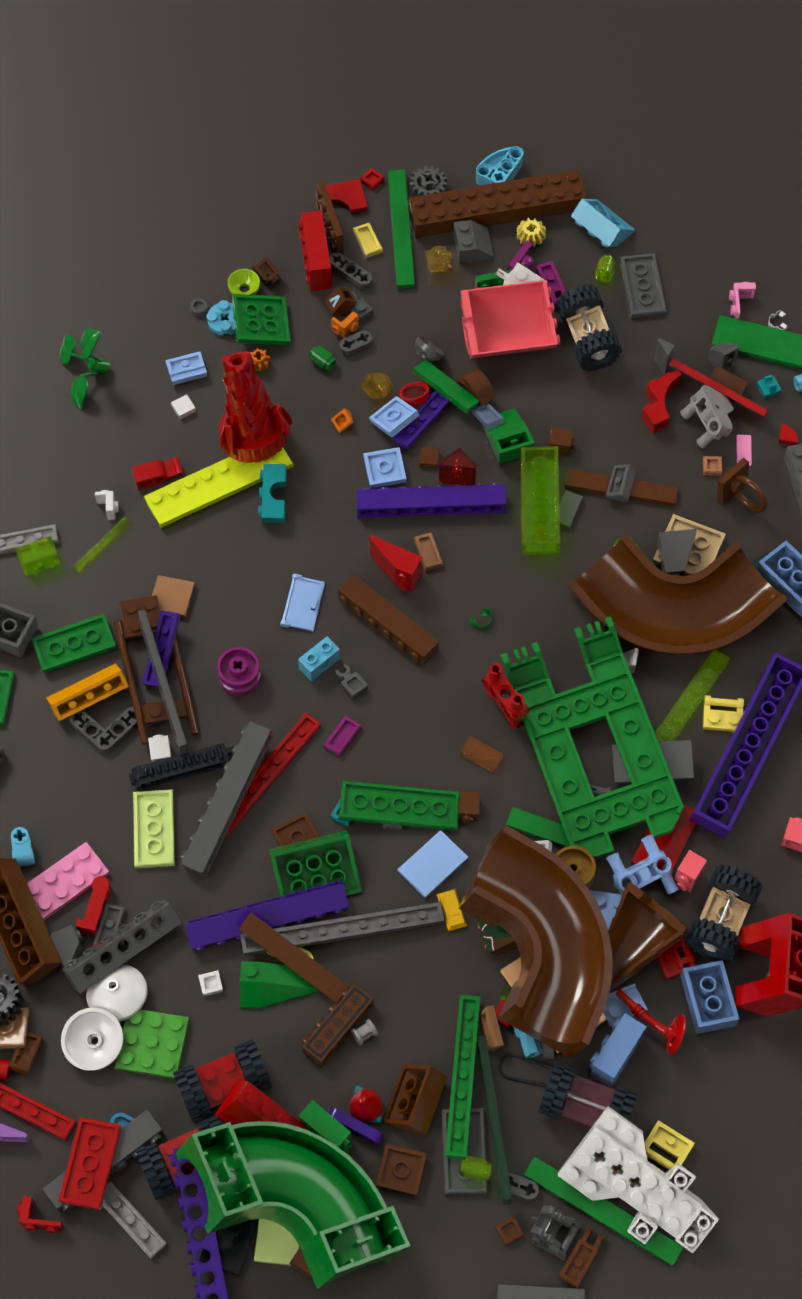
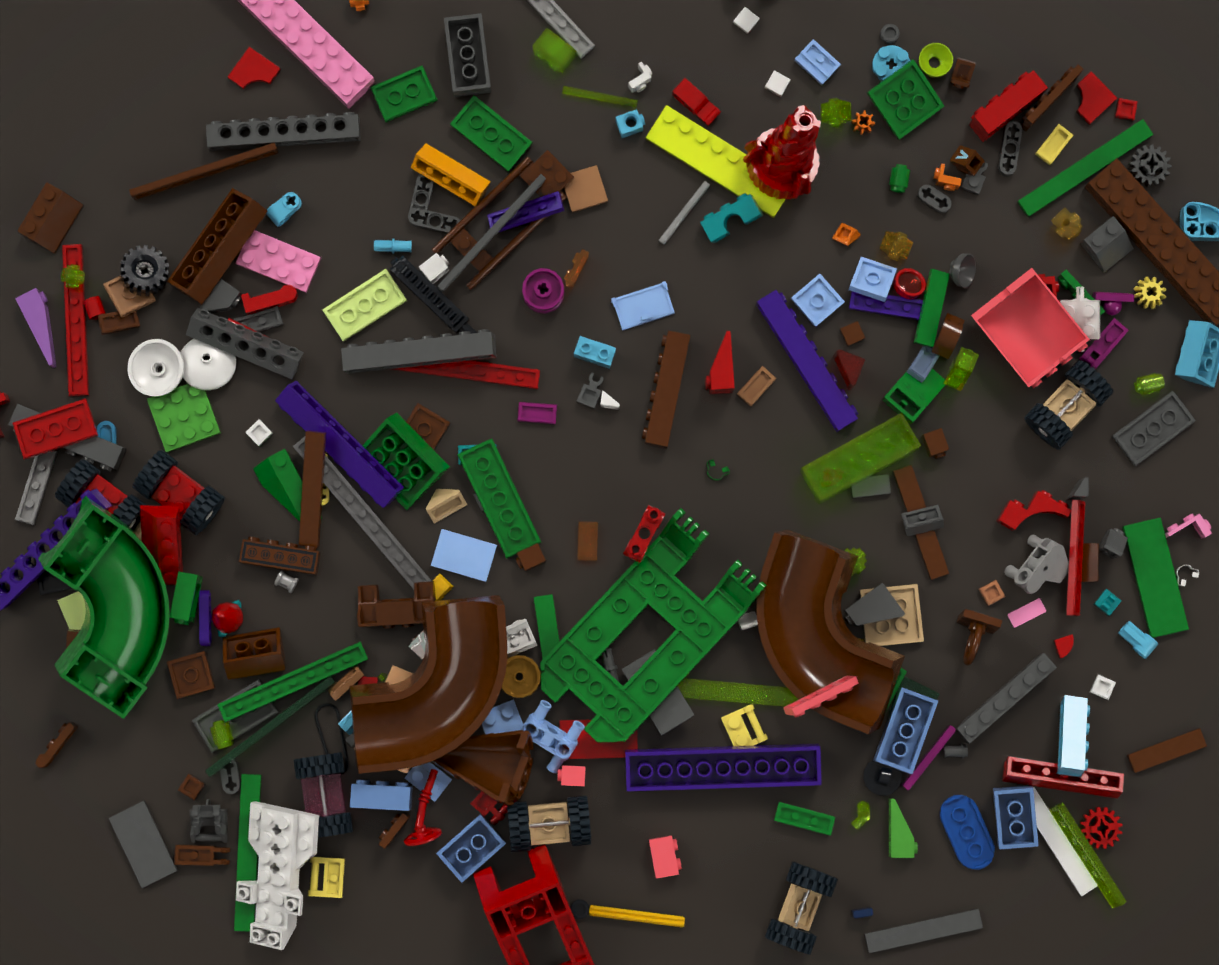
camera: 55 degrees right, 20 degrees up
none -> reddish brown bracket [357,581,436,628]
none -> medium azure axle [374,238,412,254]
none -> reddish brown plate [379,812,410,849]
none -> tan slope [426,489,467,524]
none -> clear orange plate [564,249,589,289]
none -> white slope [600,391,620,410]
none -> medium azure brick [615,109,645,138]
none -> light grey bar [658,181,710,245]
none -> white tile [733,7,760,34]
none -> coral plate [783,675,859,717]
none -> clear neon green brick [944,347,979,391]

